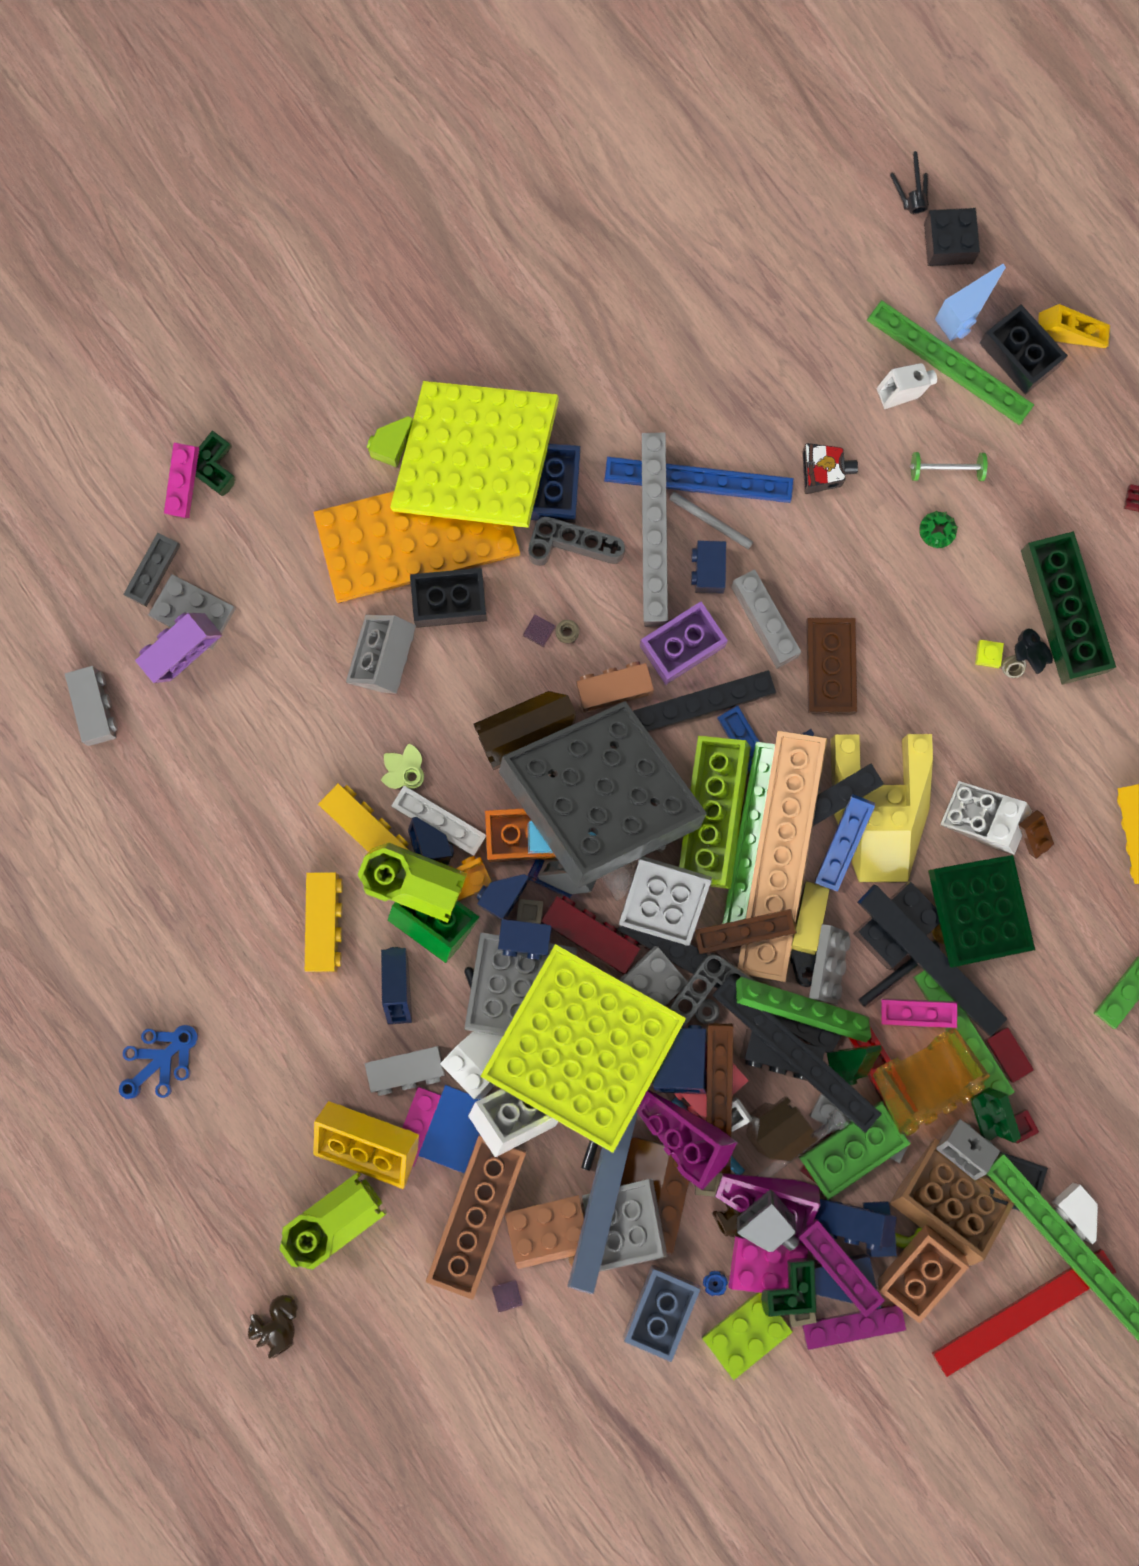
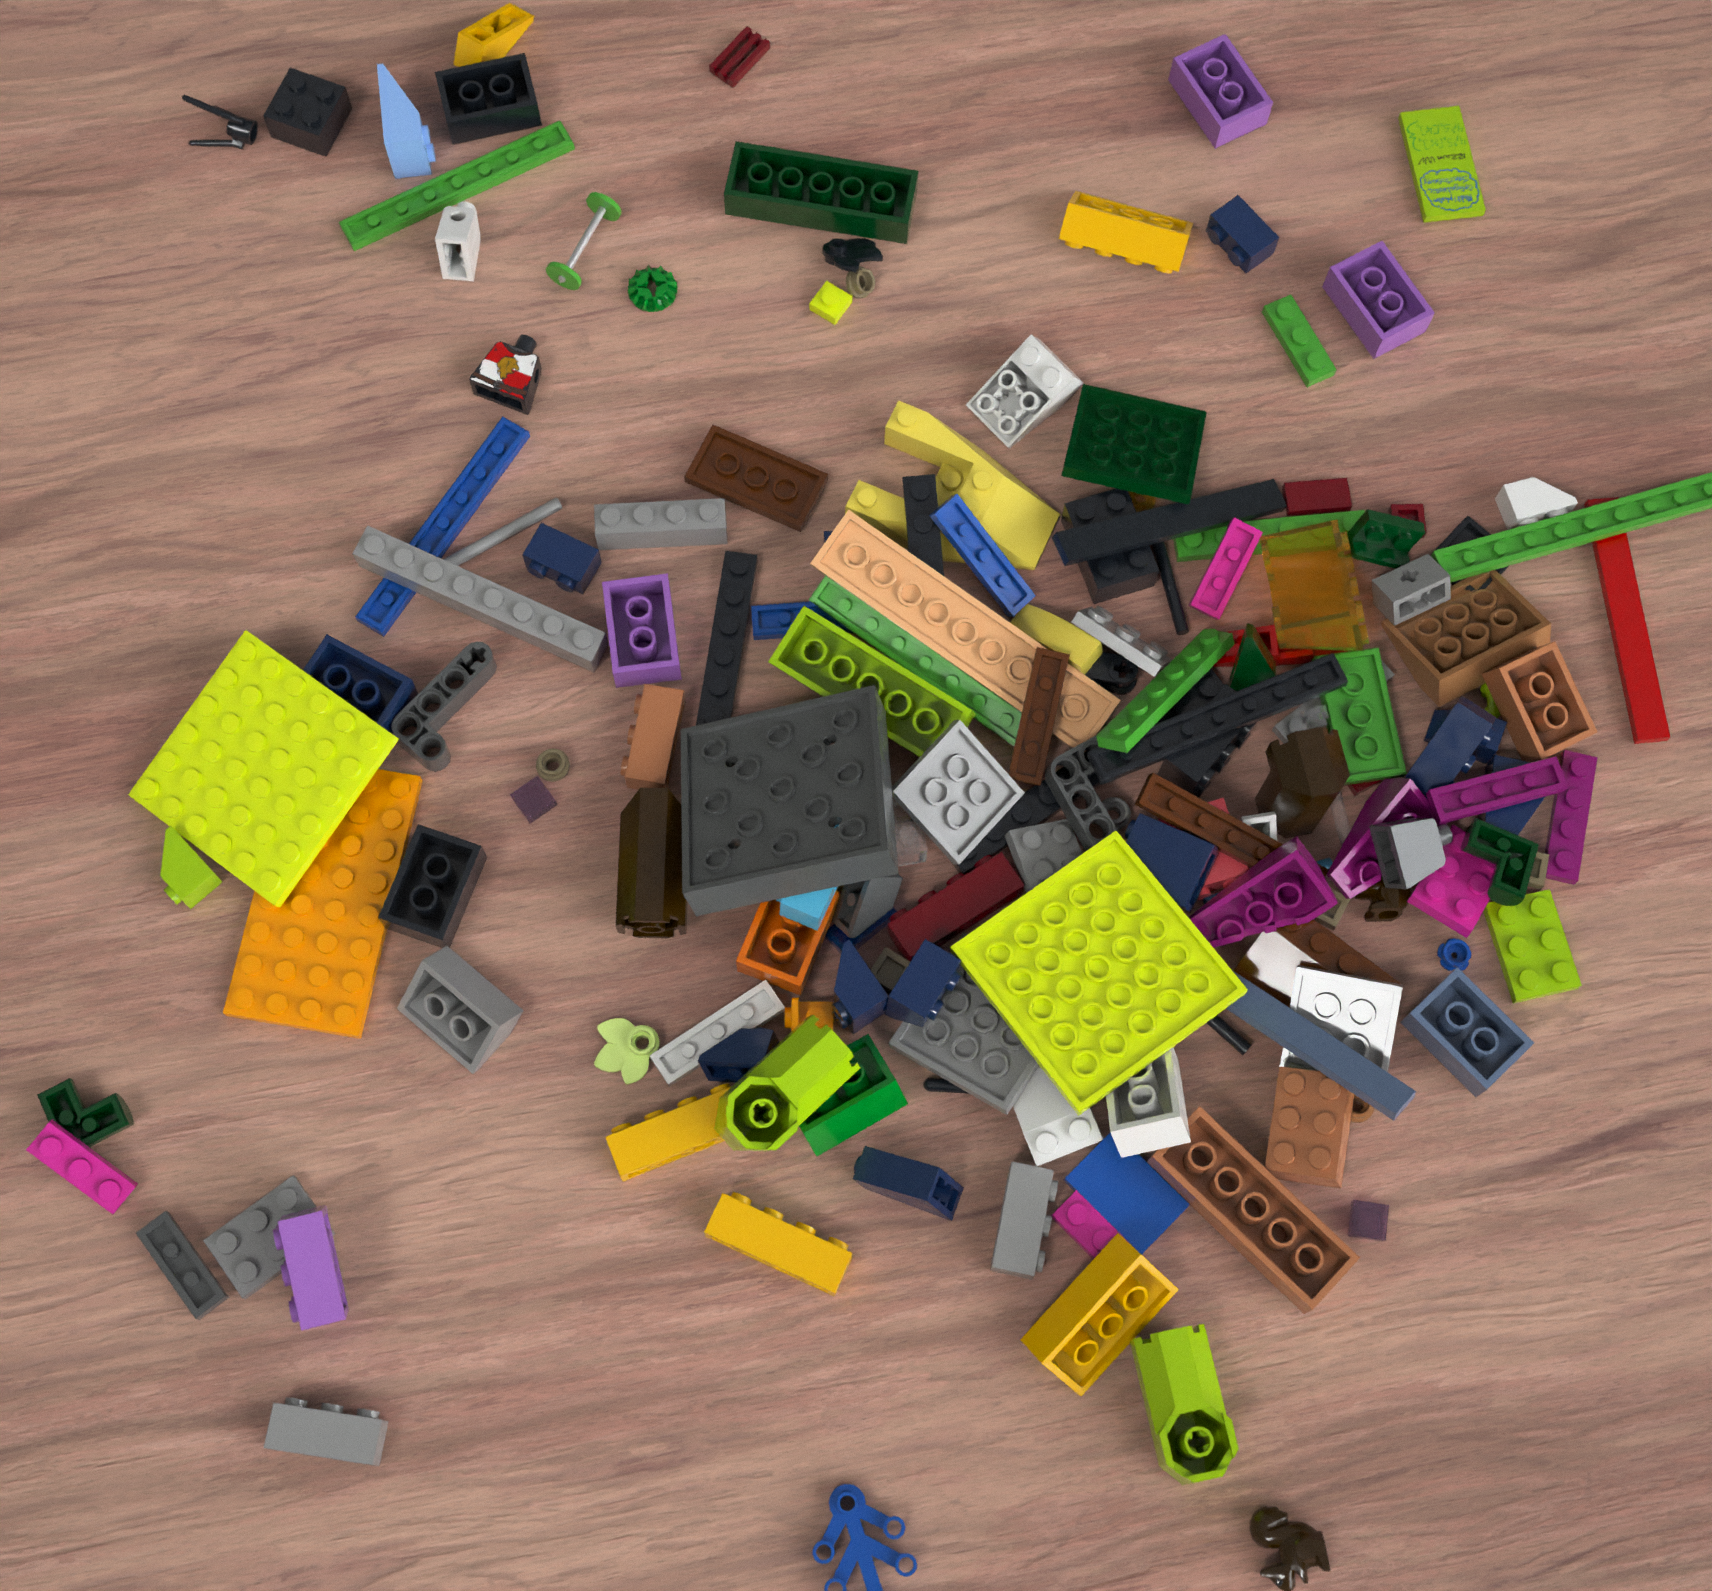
camera: 65 degrees left, 10 degrees down
reddish brown plate [1018,810,1054,859] -> none

